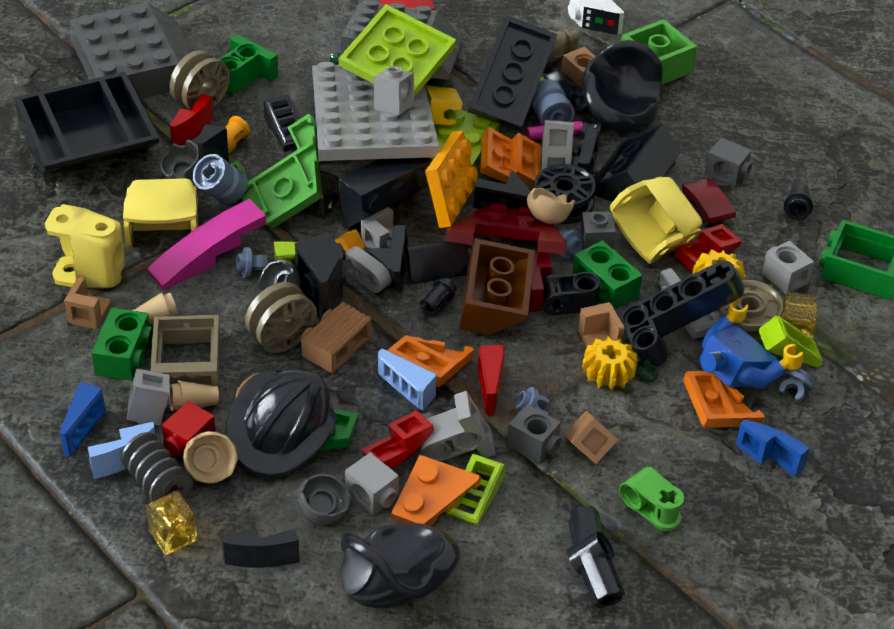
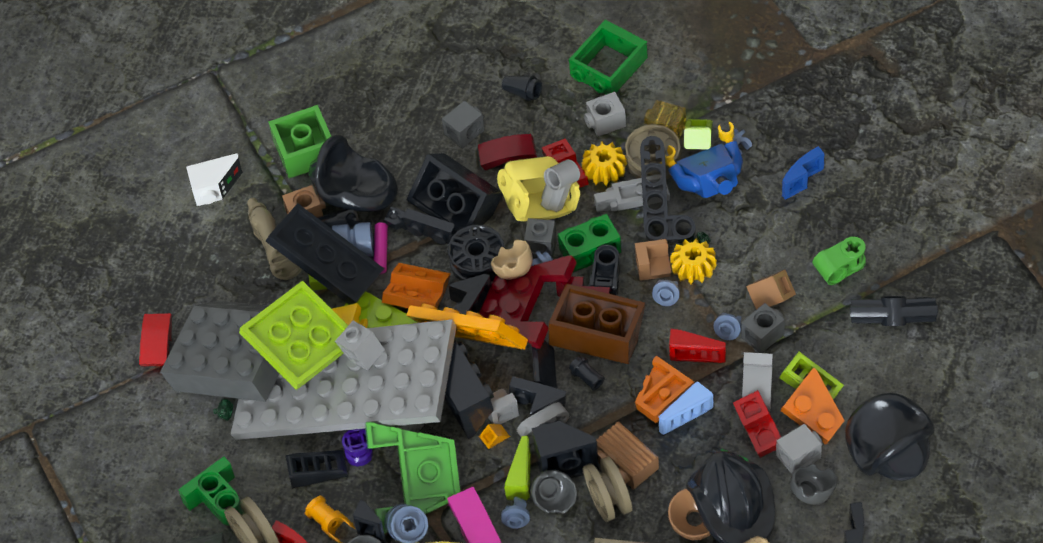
camera: 70 degrees left, 10 degrees up
light grey tile [541,120,574,170] -> none
orange wing [683,371,765,428] -> none
none -> light grey piece [541,159,580,212]
none -> sand blue plate [652,280,680,306]

